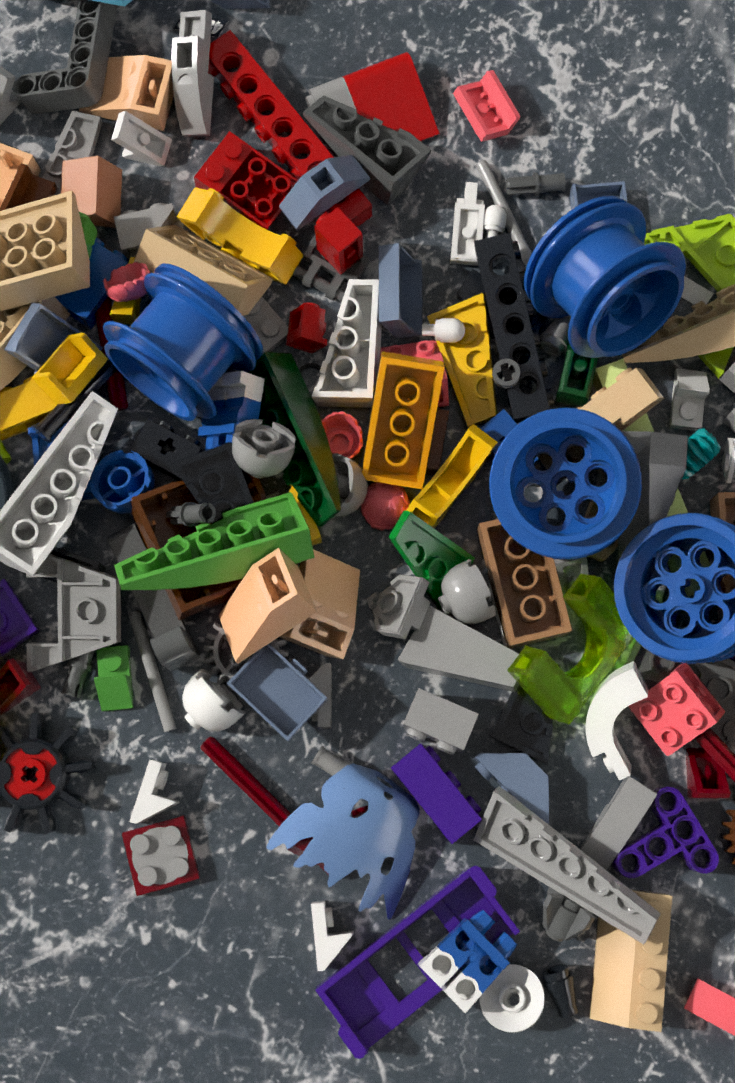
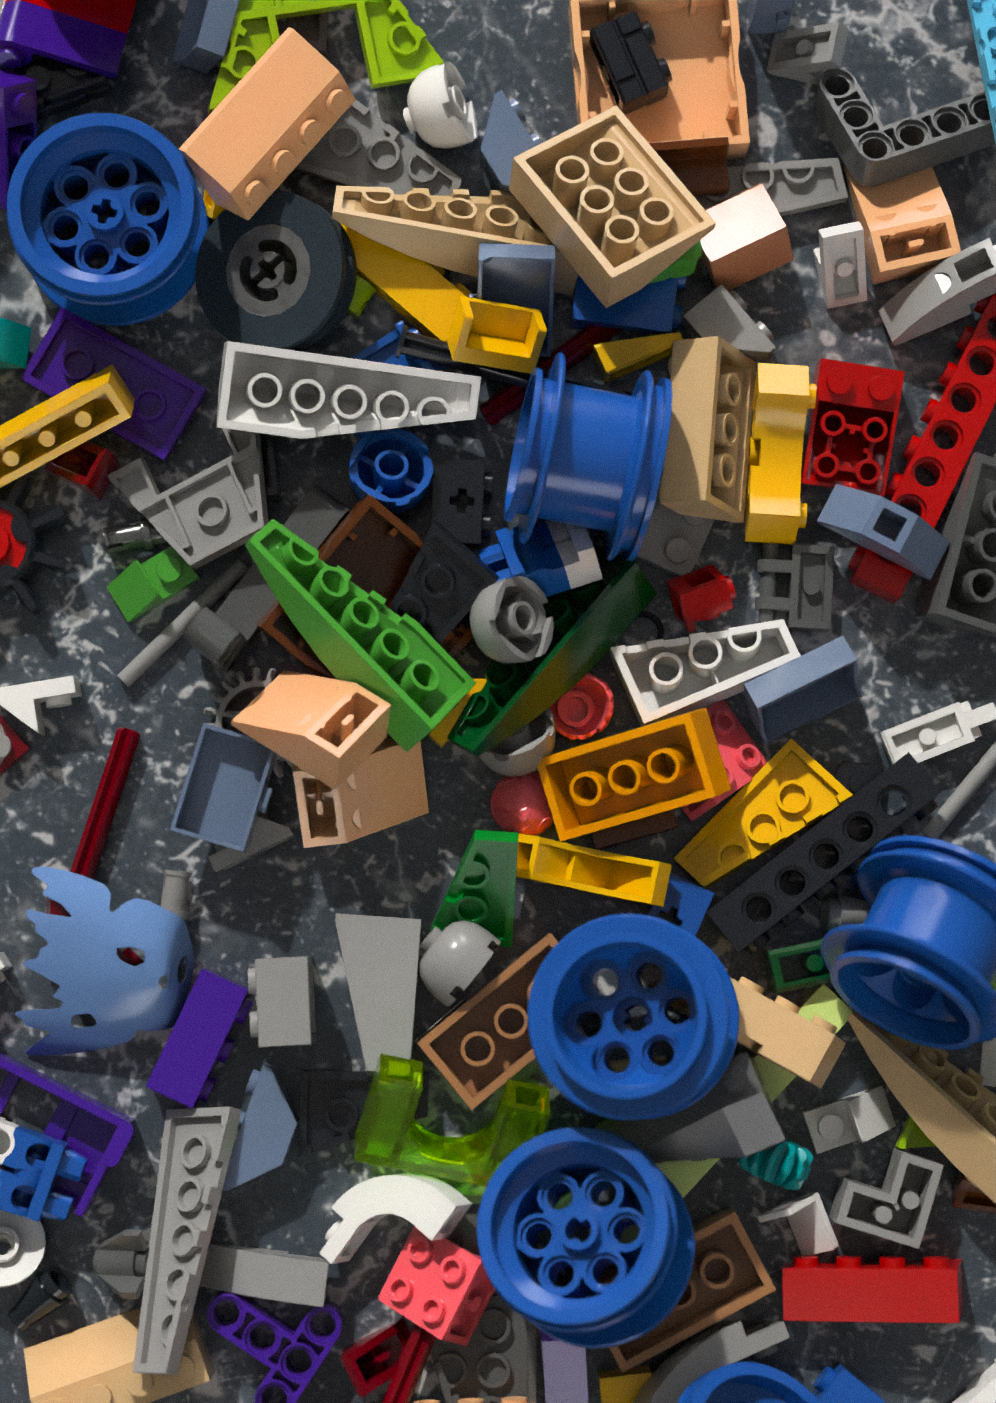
camera: 55 degrees right, 5 degrees up
coral hair [103,262,150,302] -> none
dark grey axle [166,502,216,527] -> none
white cylinder [182,669,245,732] -> none
red brick [314,207,363,275] -> none
light grey plate [367,574,431,639] -> none
white cylinder [422,318,465,343] -> none
white cylinder [483,205,507,238] -> none
dark grey bush [492,358,520,389] -> none

